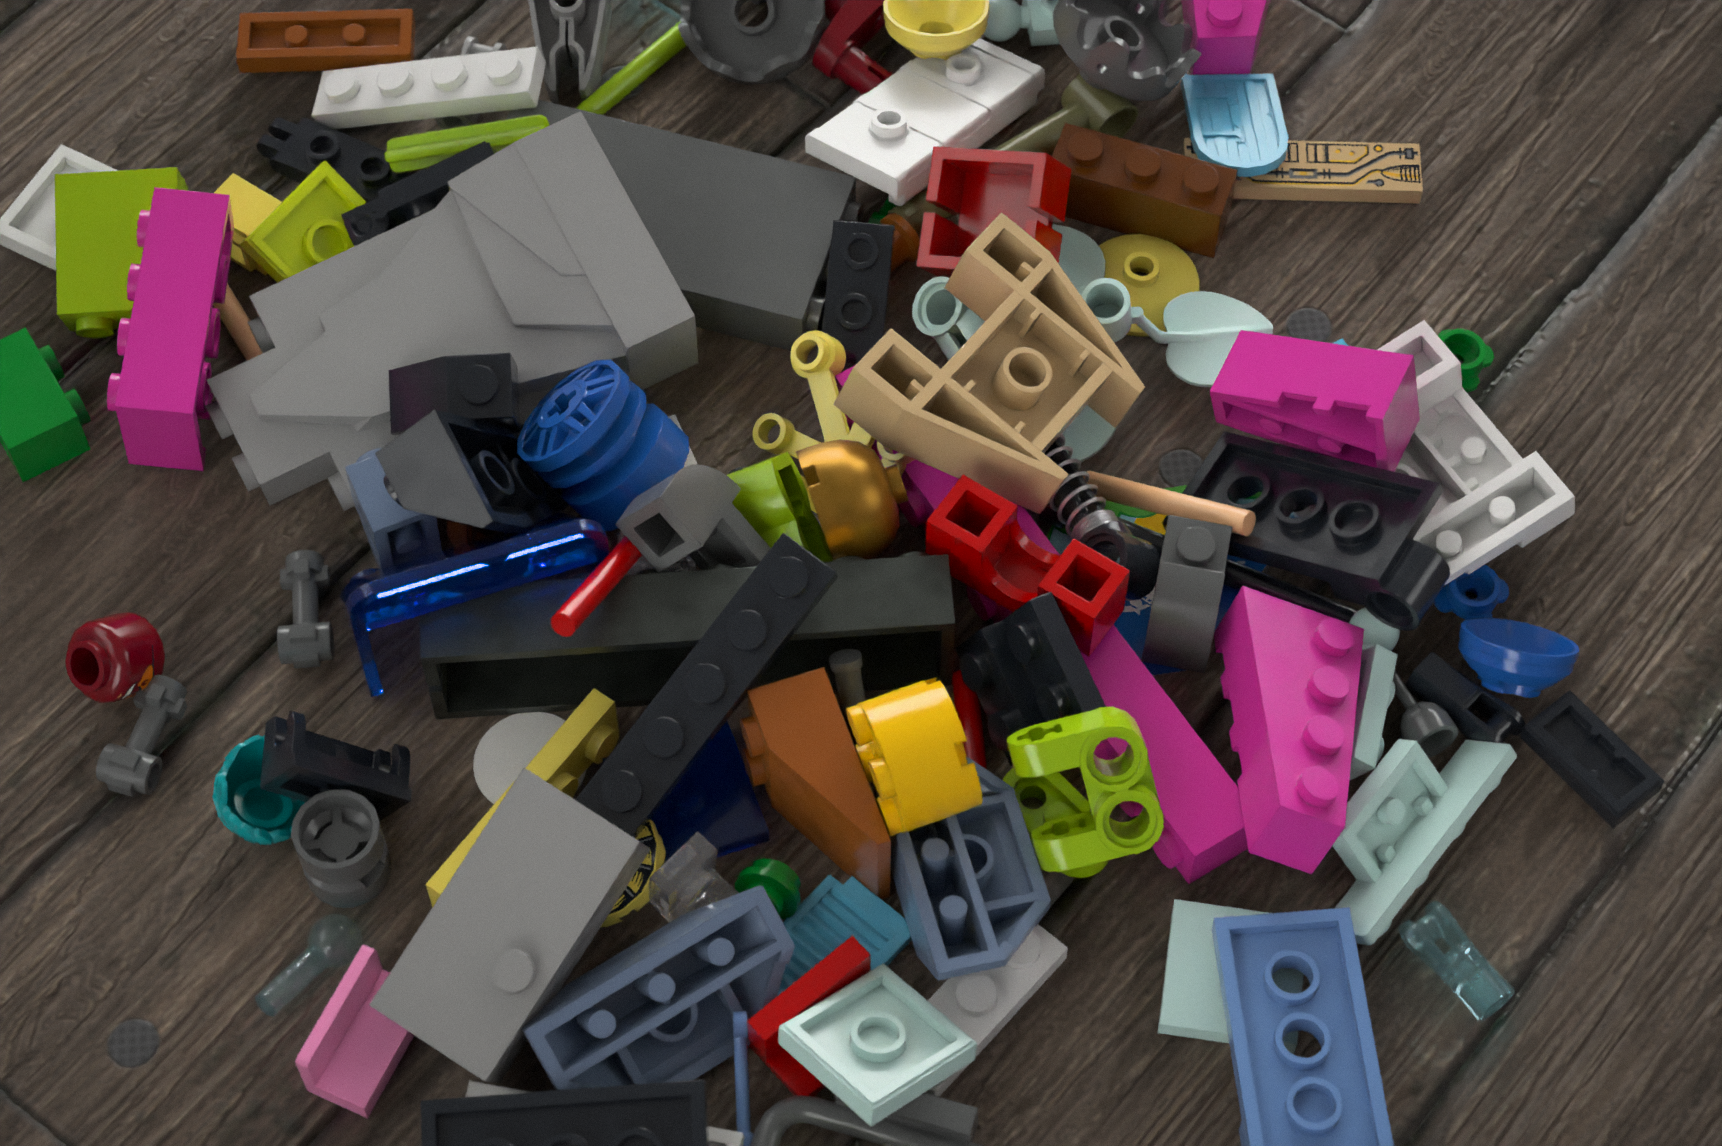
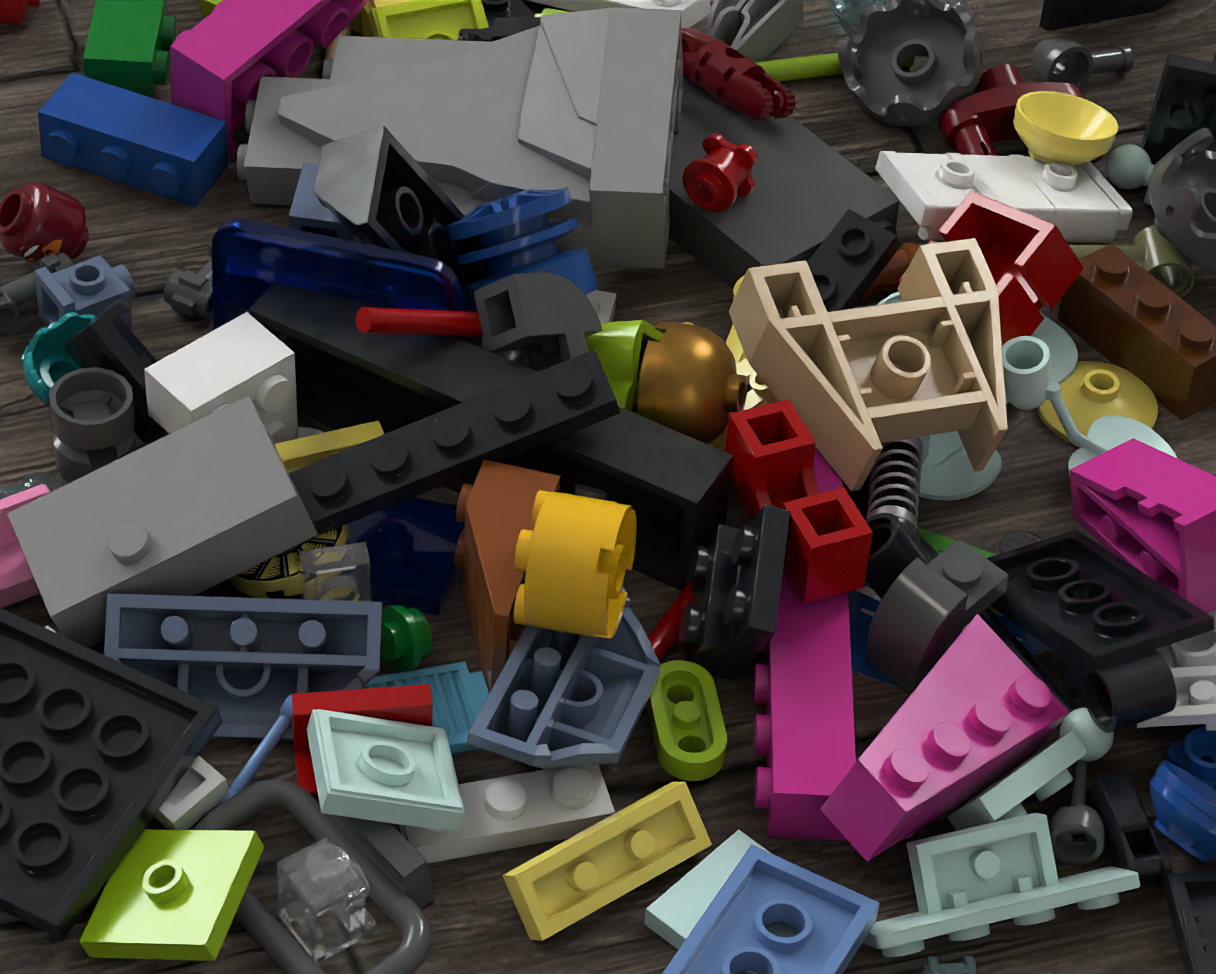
camera: 30 degrees right, 15 degrees down
black slope [388,352,520,435] -> none
lime piece [1007,707,1164,872] -> none
light nougat bar [1083,471,1256,536] -> none
none -> sand blue brick [35,255,136,327]
none -> blue brick [38,73,228,207]
none -> white brick [144,312,298,444]
none -> light yellow plate [502,782,712,941]
none -> dark red hinge [682,28,797,121]
none -> red brick [682,133,758,212]

